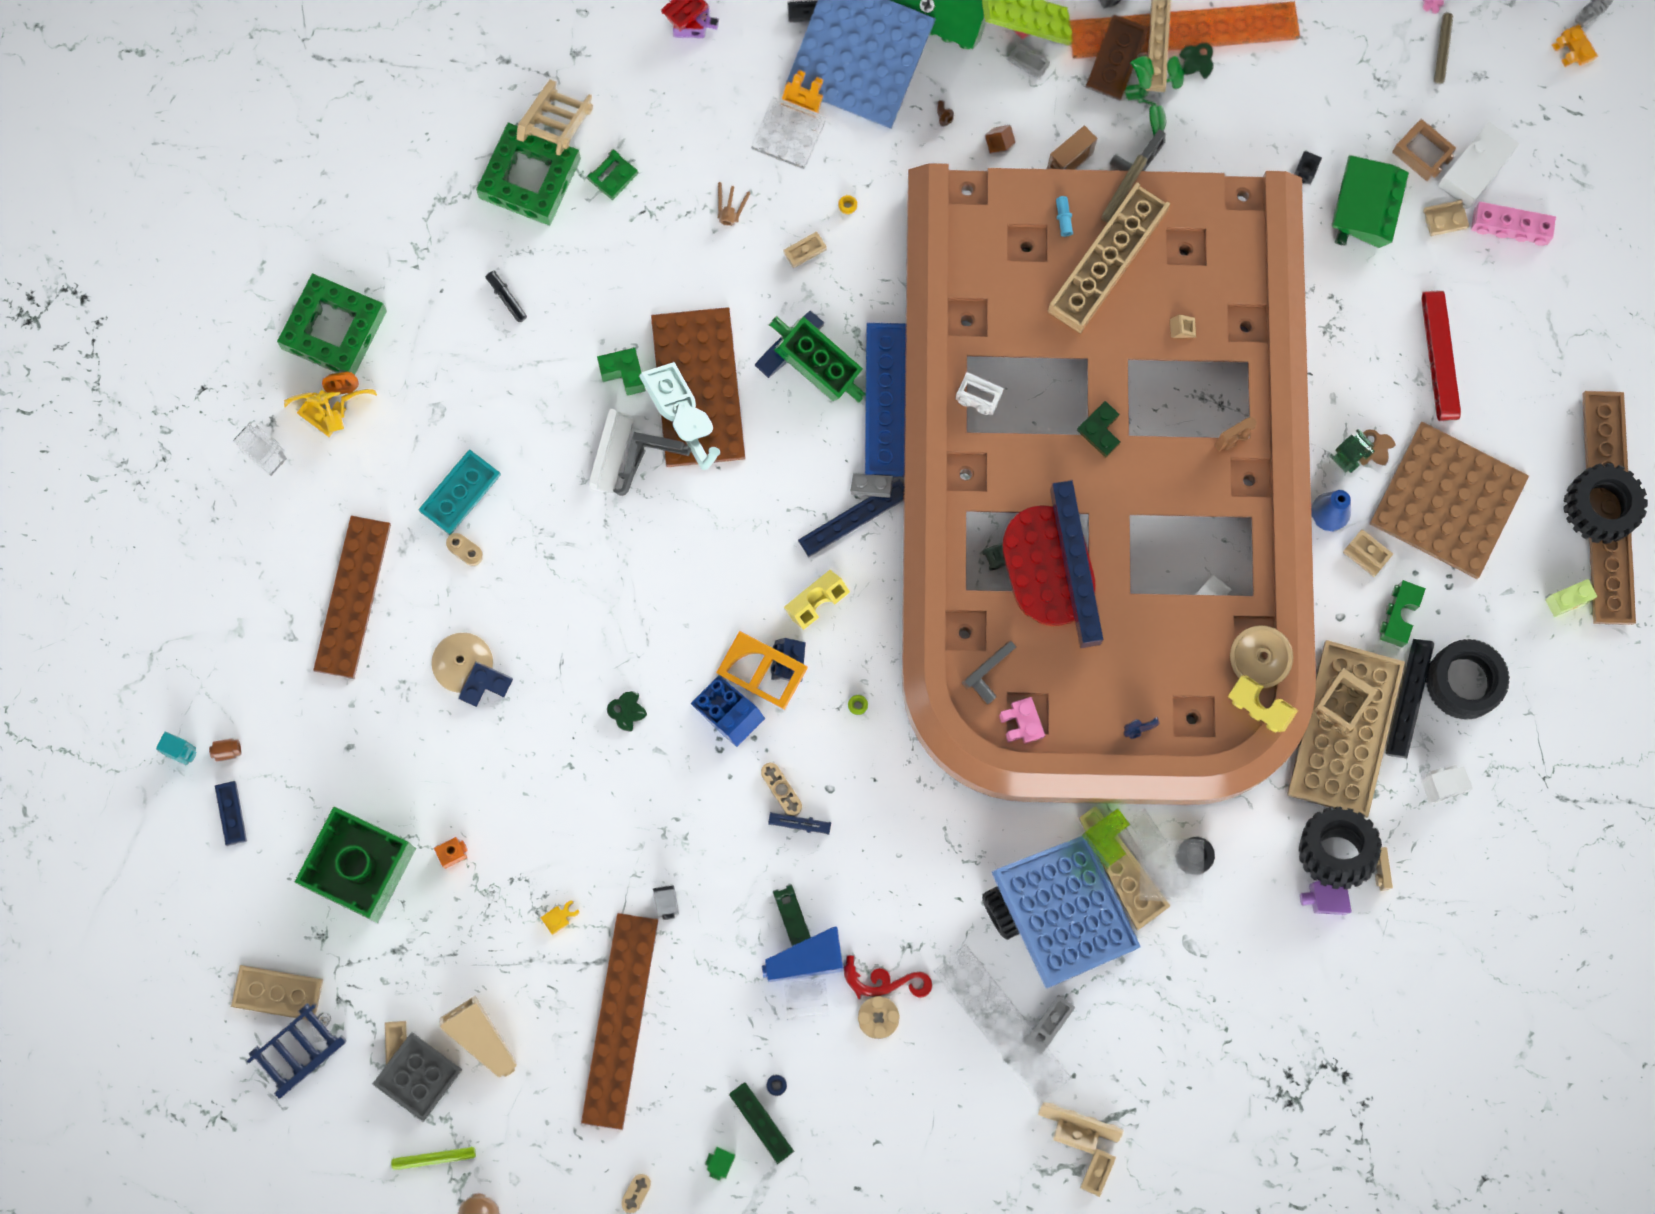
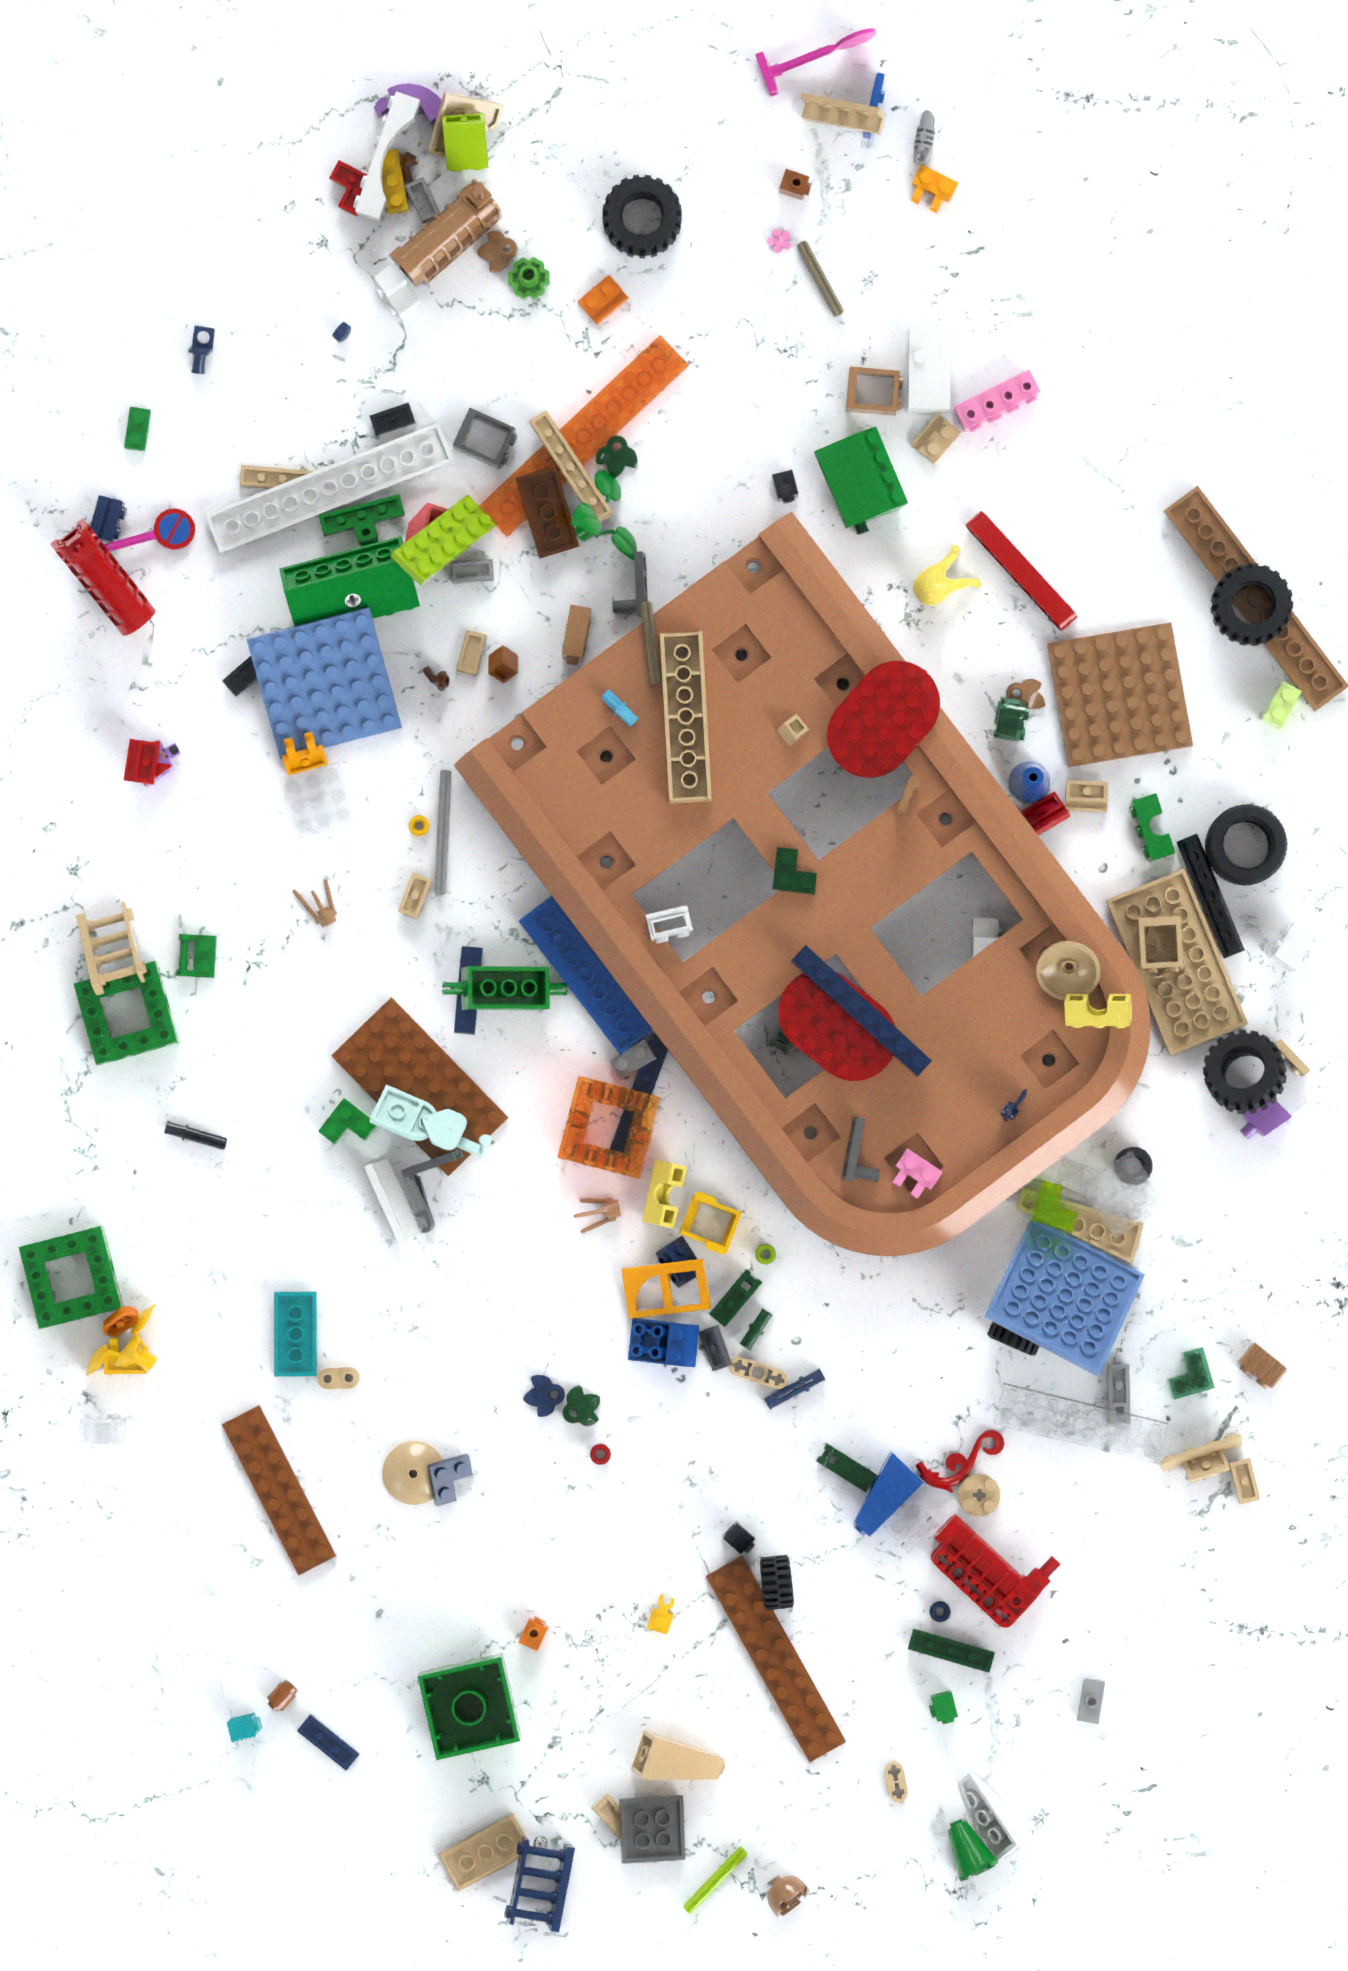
camera: 35 degrees left, 10 degrees up
none -> light grey axle [434,770,452,895]
none -> tan tile [456,630,487,676]
none -> dark blue plate [523,1375,565,1417]
none -> clear orange brick [557,1076,662,1179]
none -> medium nougat plant [573,1197,621,1234]
none -> red plate [590,1444,611,1465]
none -> yellow piece [678,1192,742,1255]
none -> dark grey plate [699,1325,733,1371]
none -> dark green plate [709,1269,762,1327]
none -> dark green pin [739,1308,773,1351]
none -> black tyre [760,1555,794,1610]
none -> red plate [827,661,940,778]
none -> light yellow hair [913,544,982,605]
none -> red piece [931,1513,1061,1628]
none -> red plate [1021,791,1071,836]
none -> clear green brick [1166,1347,1215,1400]
none -> medium nougat brick [1237,1342,1288,1389]

